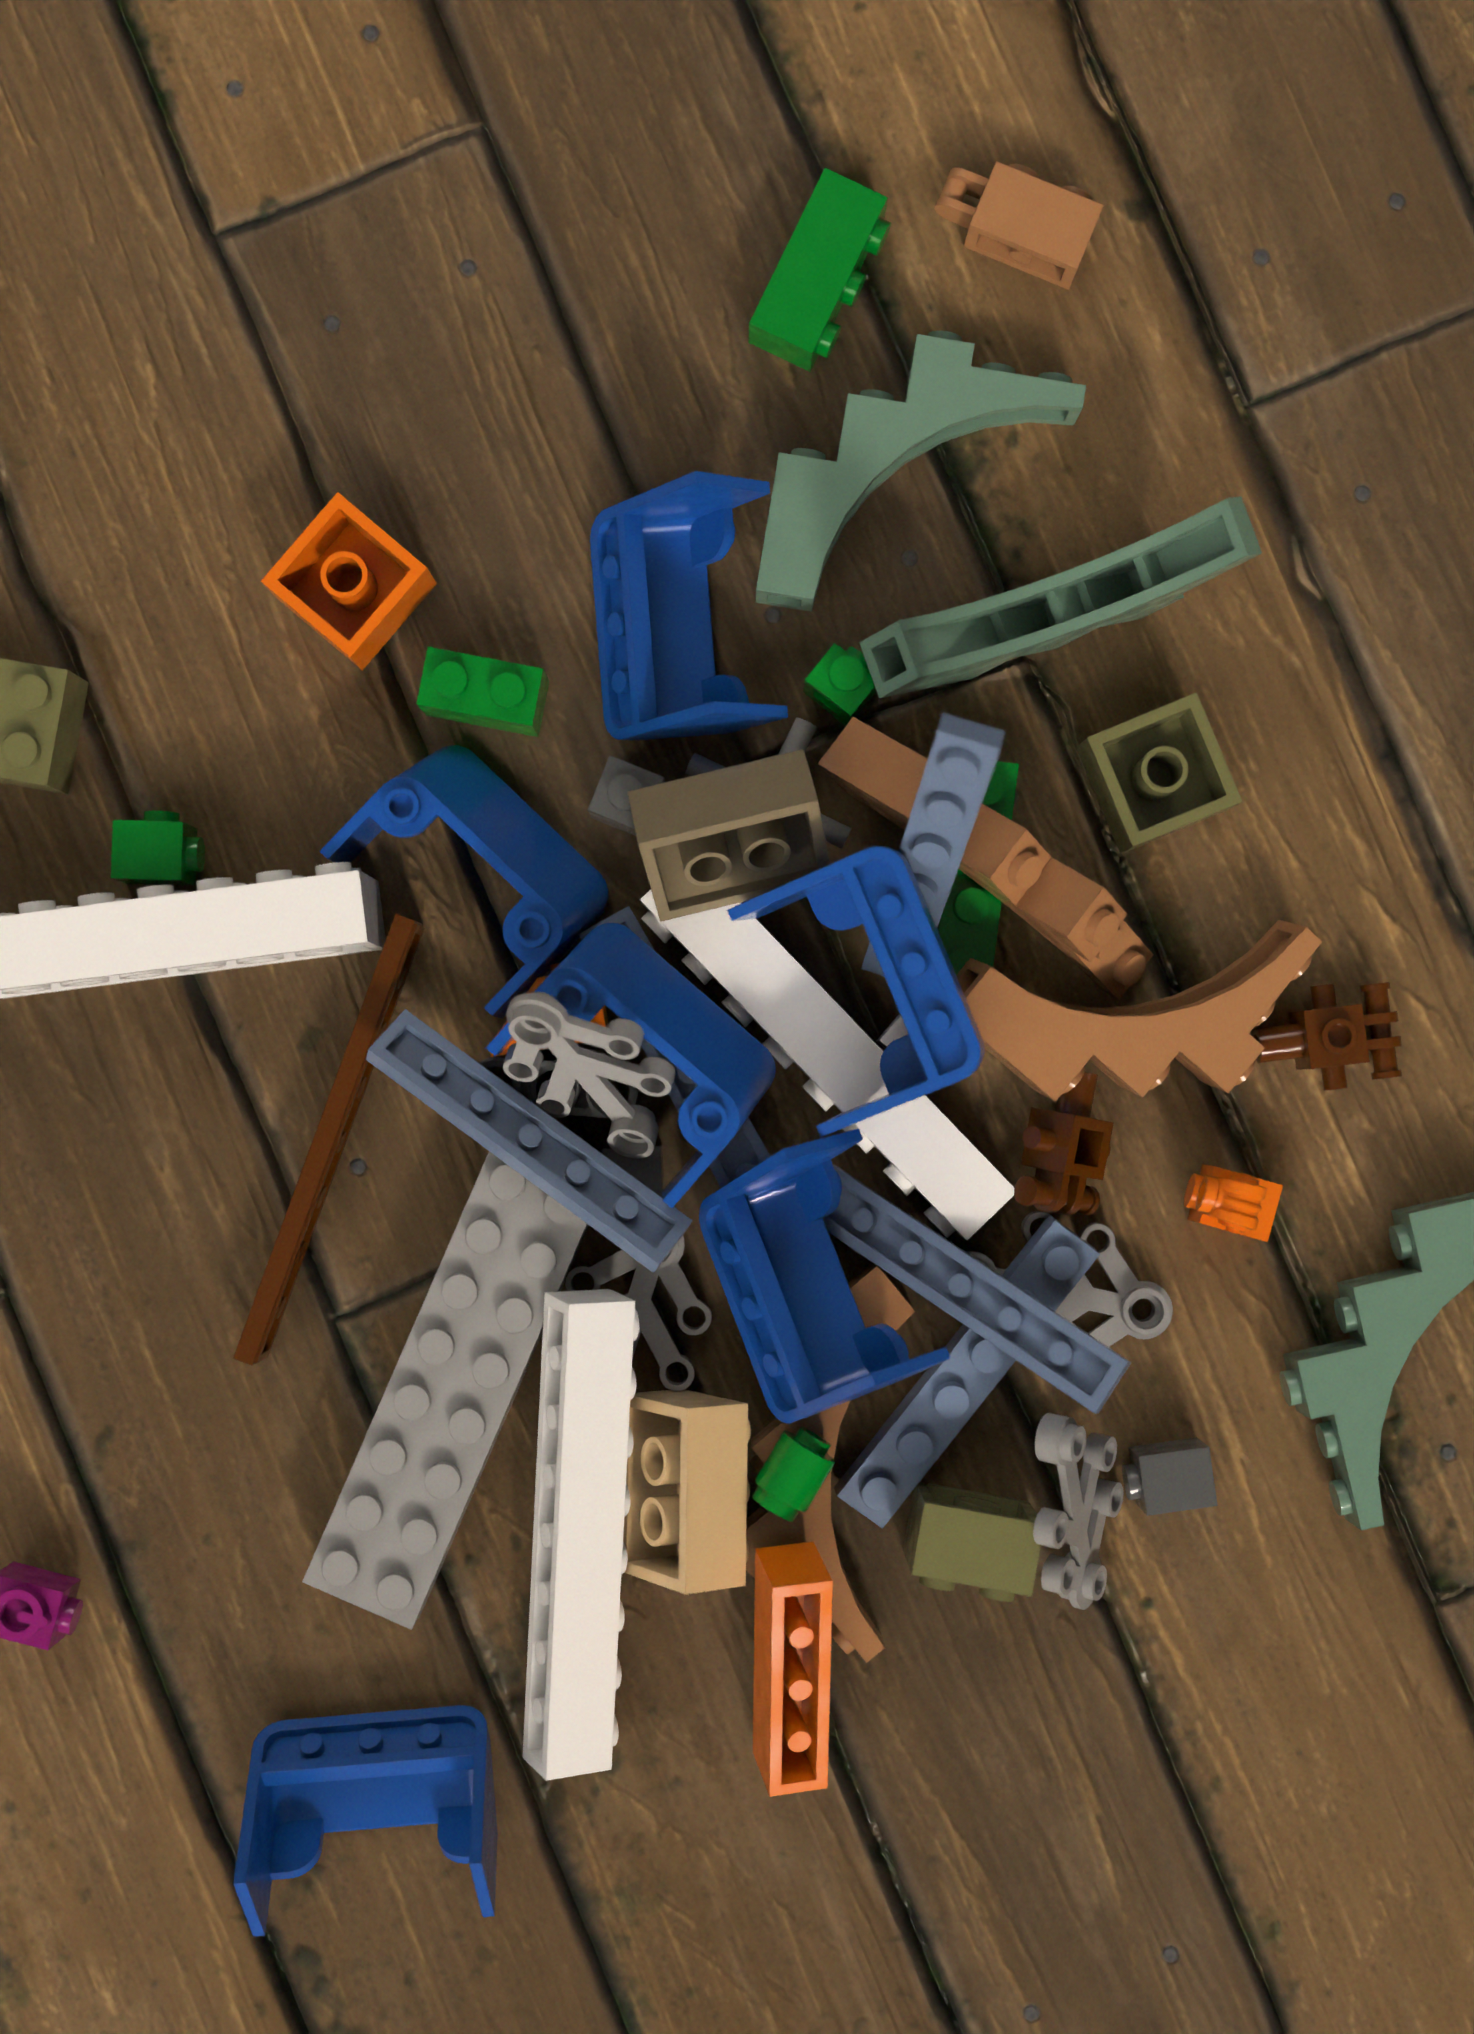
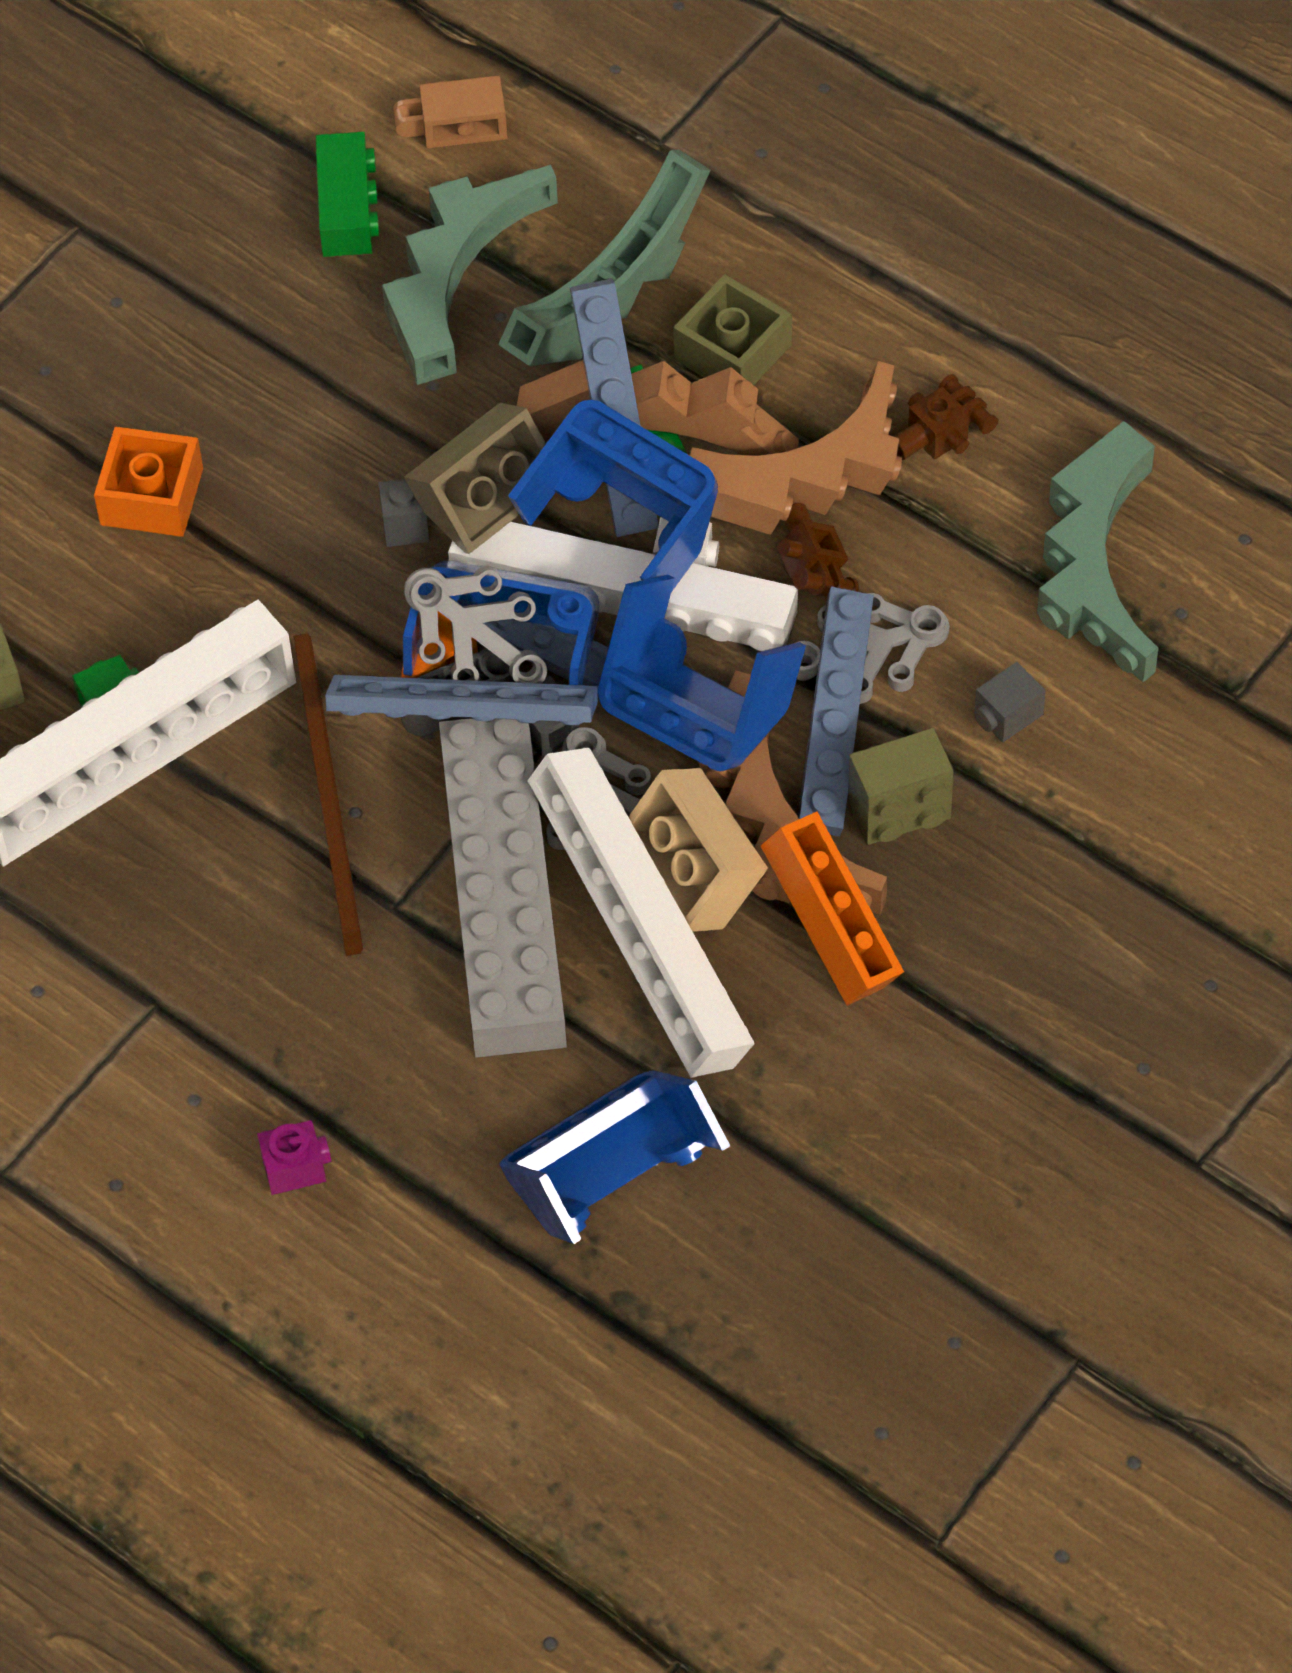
camera: 30 degrees left, 30 degrees down
blue windscreen [320,745,609,1019] -> none
green brick [416,647,549,737] -> none
blue windscreen [590,471,788,741] -> none
green brick [752,1426,835,1522] -> none
green brick [803,643,876,726] -> none
sand blue plate [823,1165,1132,1414] -> none
light grey plant [1033,1413,1123,1610] -> none
orange brick [1184,1164,1283,1242] -> none

